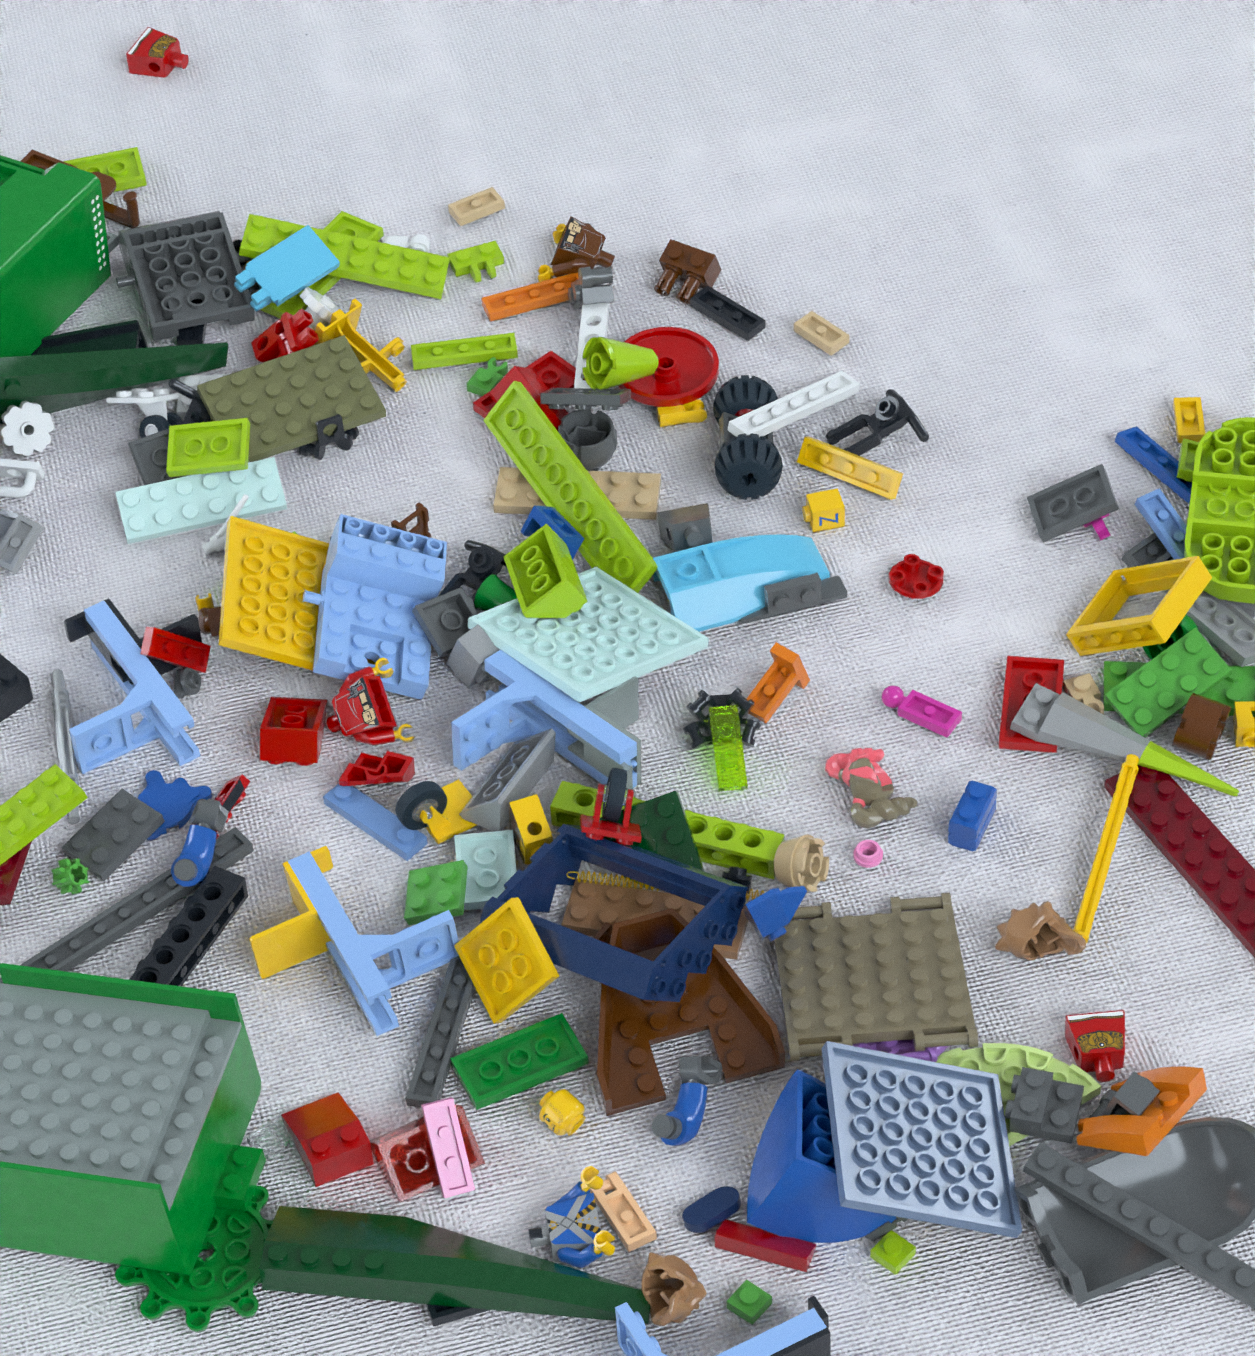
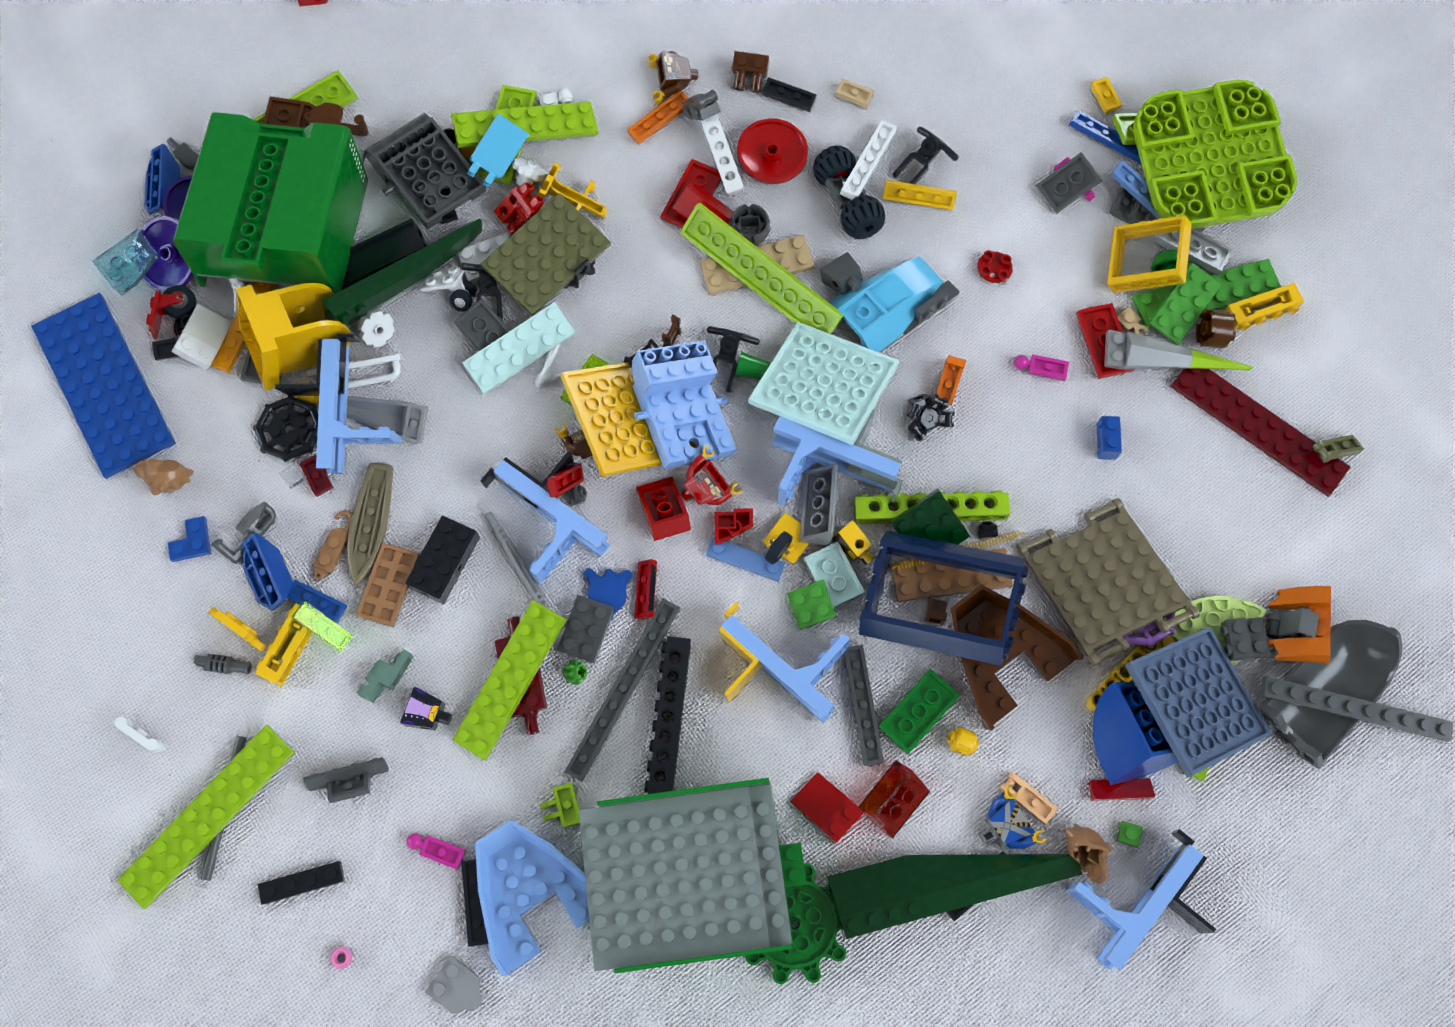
camera: 25 degrees left, 25 degrees up
lime plate [166,418,250,477] -> none
piece [171,799,229,887] -> none
lime plate [411,333,518,370] -> none
dark grey plate [412,587,478,657] -> none
bright pink plate [421,1097,475,1198] -> none
light grey brick [446,625,500,688] -> none
lime hinge [447,240,504,283] -> none
tan plate [448,187,505,226] -> none
yellow plate [454,897,559,1024] -> none
bright green plate [467,357,508,396] -> none
lime slope [504,523,587,618] -> none
blue panel [520,505,584,560] -> none
dark grey plate [541,387,631,410] -> none
red plate [580,768,642,845] -> none
lime cone [582,337,659,390] -> none
piece [652,1056,722,1146] -> none
yellow bar [657,400,707,427] -> none
dark blue tile [682,1186,741,1233] -> none
clear neon green plate [708,705,748,792] -> none
blue wedge [743,886,807,942] -> none
tan cone [774,834,829,893] -> none
yellow brick [802,488,845,532] -> none
dark tan hair [825,748,918,829] -> none
bright pink plate [853,840,883,868] -> none
medium nougat head [995,901,1086,960] -> none
red torso [1064,1010,1125,1082] -> none
yellow piece [1073,754,1139,943] -> none

